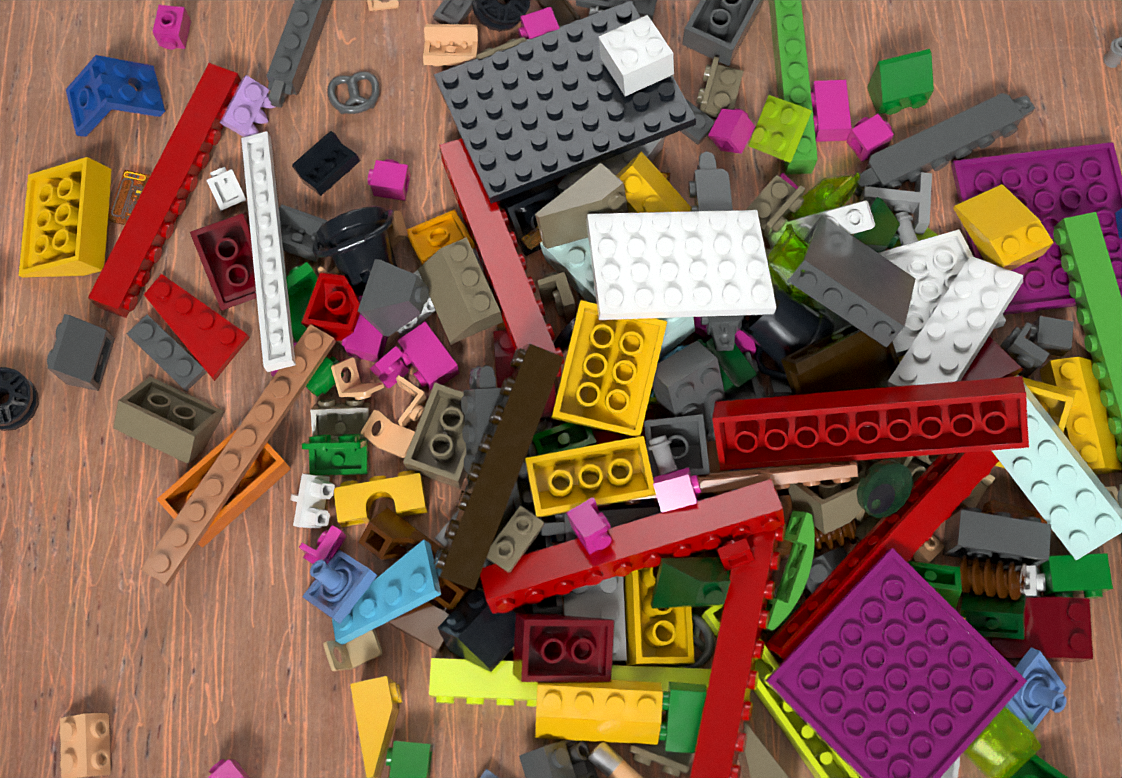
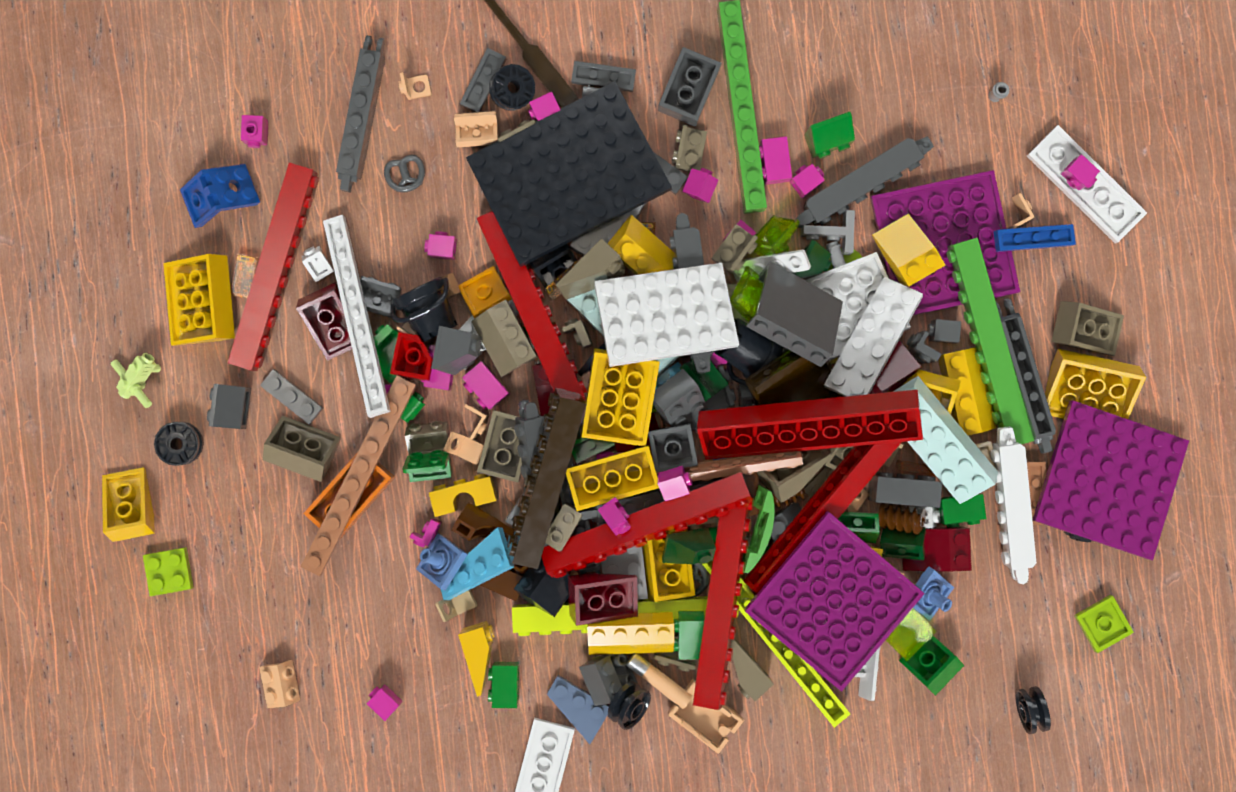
camera: 10 degrees left, 15 degrees up
red wing [144,274,250,381] -> none
lavender plate [220,75,275,137] -> none
white hips [290,474,335,528] -> none
black bracket [292,131,361,196] -> none
light nougat bracket [331,358,384,400] -> none
dark pink bracket [369,346,409,389] -> none
white brick [598,15,674,96] -> none
light grey pin [648,435,678,475] -> none
red plate [717,538,754,571] -> none
lime plate [748,95,812,163] -> none
clear green tile [857,459,913,518] -> none

